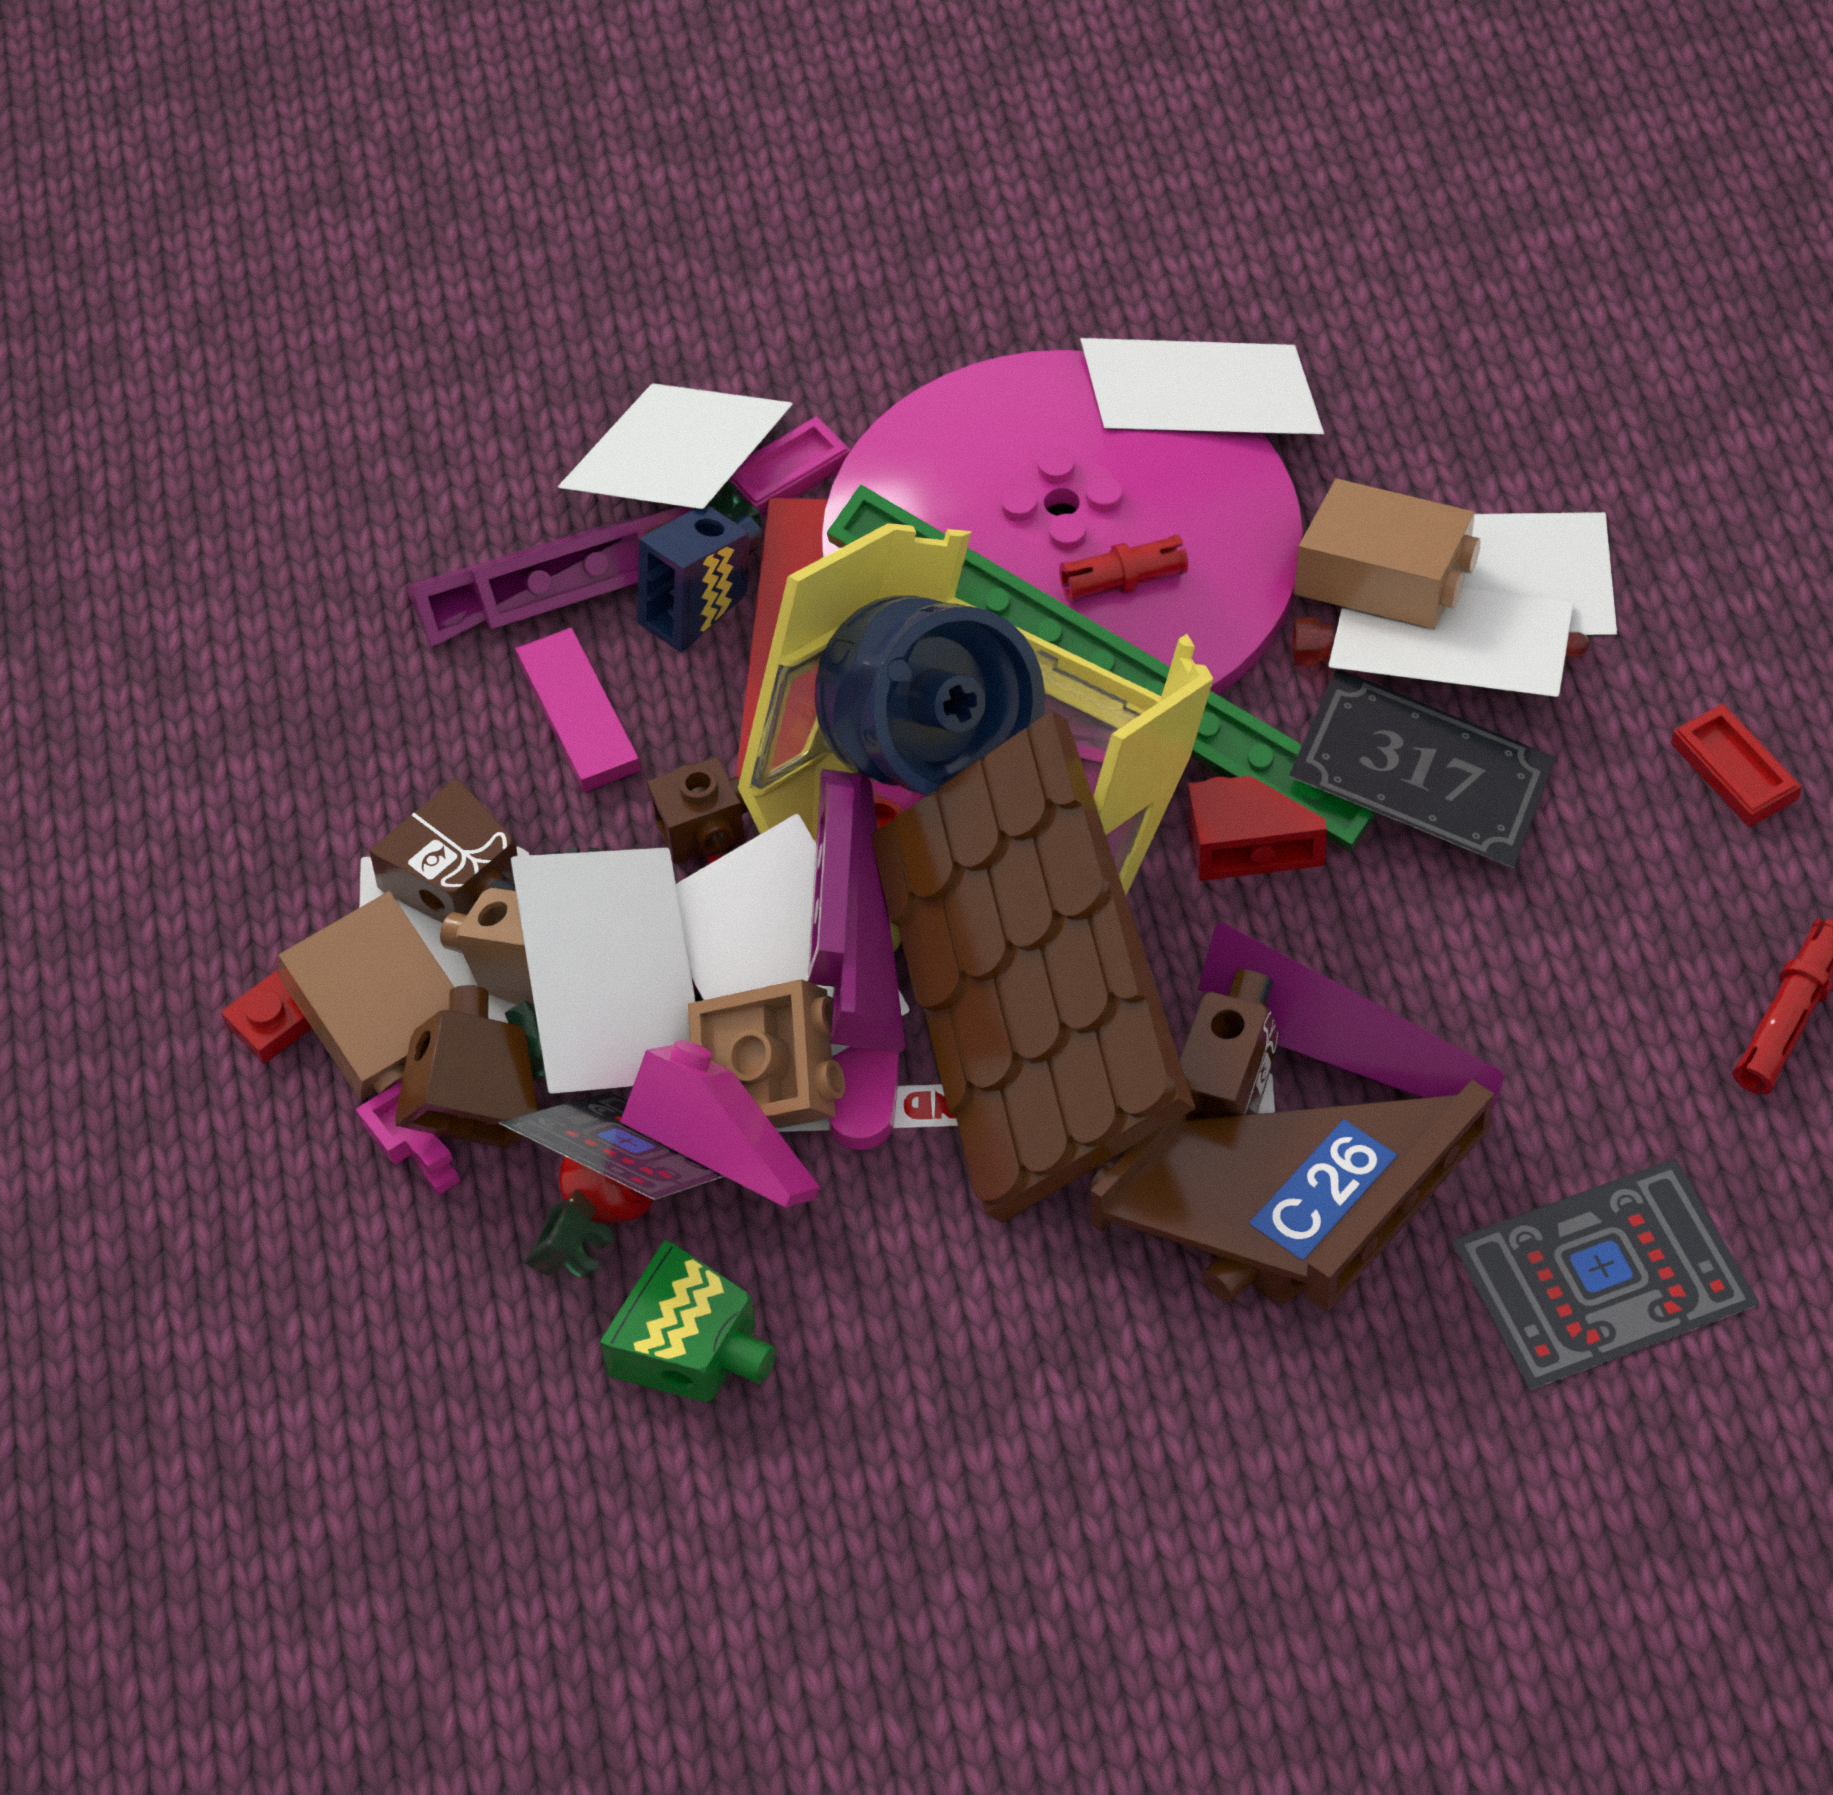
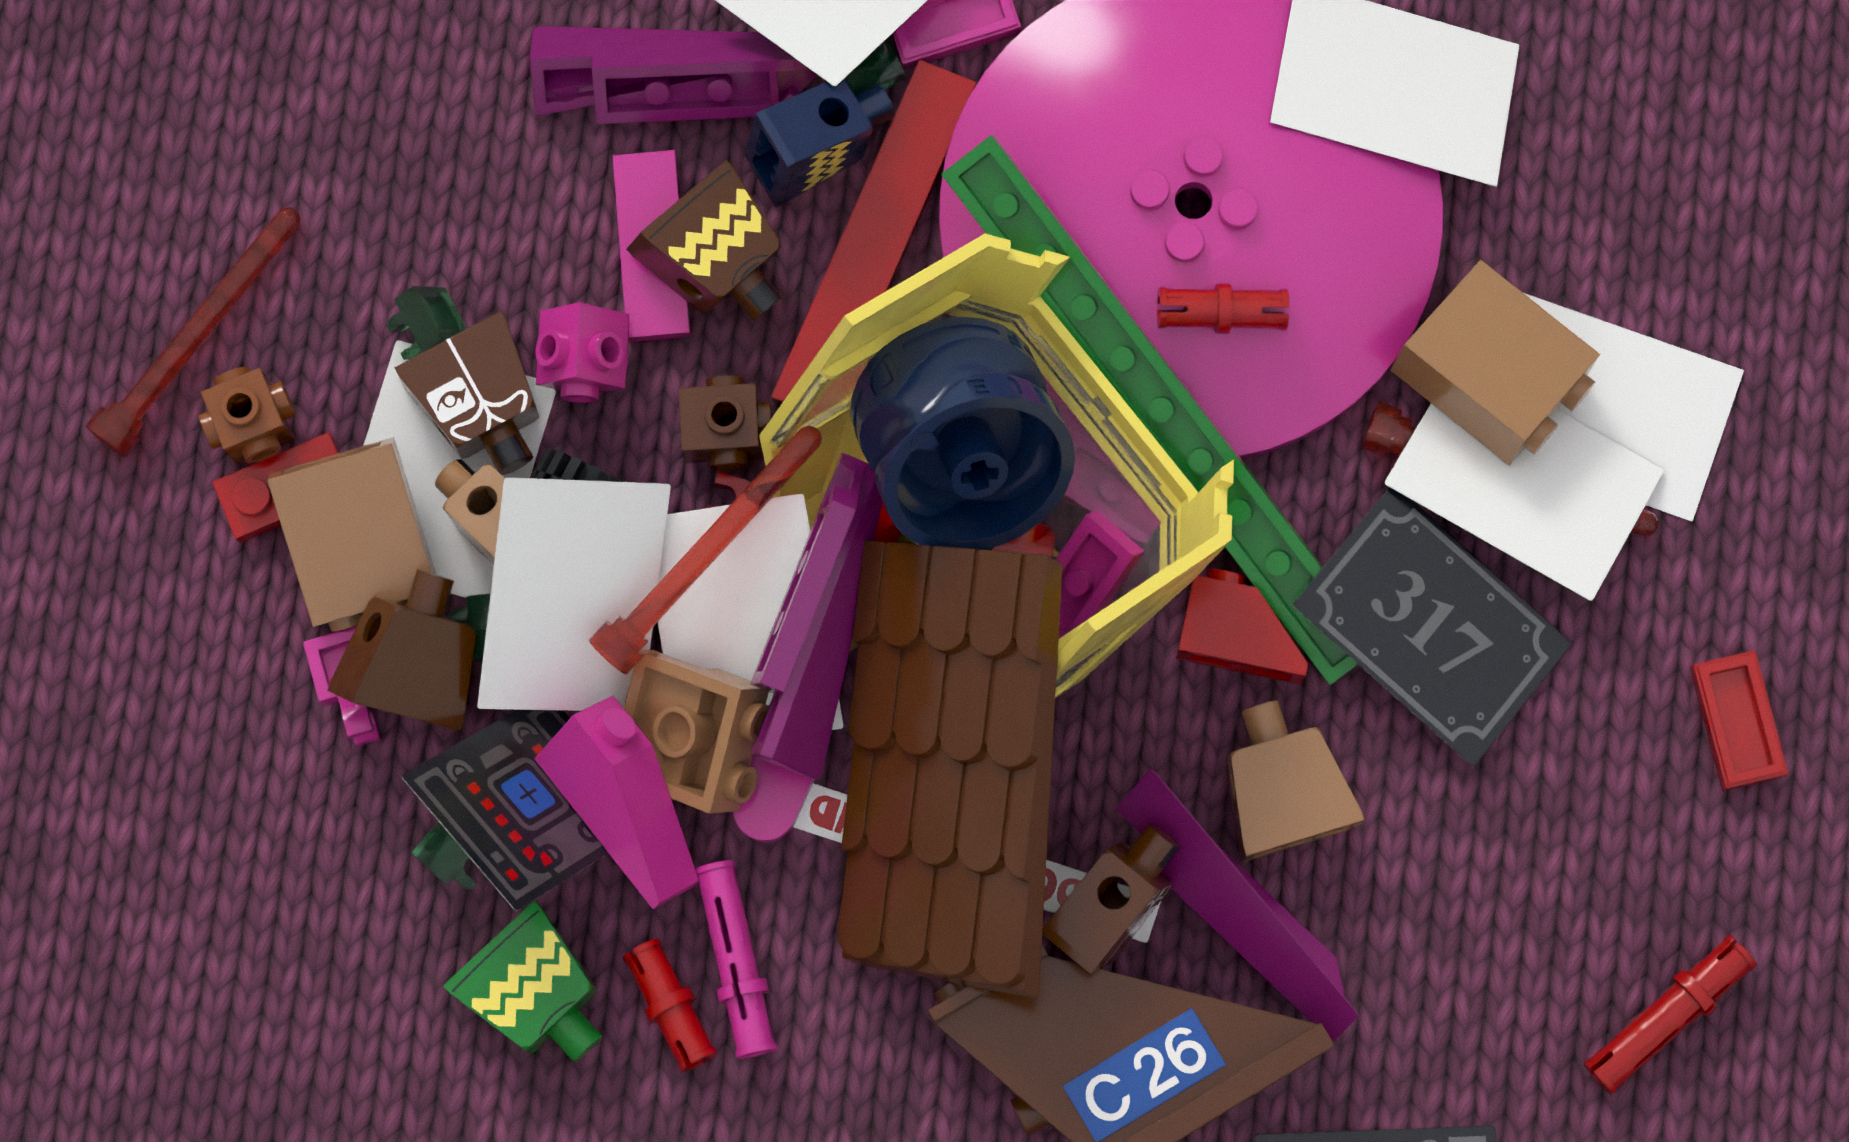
camera: 20 degrees right, 25 degrees up
none -> clear red piece [85,207,301,458]
none -> dark orange brick [198,367,296,465]
none -> clear green tile [386,286,467,360]
none -> dark pink brick [535,302,629,403]
none -> clear red piece [589,426,822,675]
none -> red pin [622,938,718,1073]
none -> reddish brown torso [626,159,783,321]
none -> dark pink pin [695,860,778,1059]
none -> medium nougat torso [1227,700,1364,863]

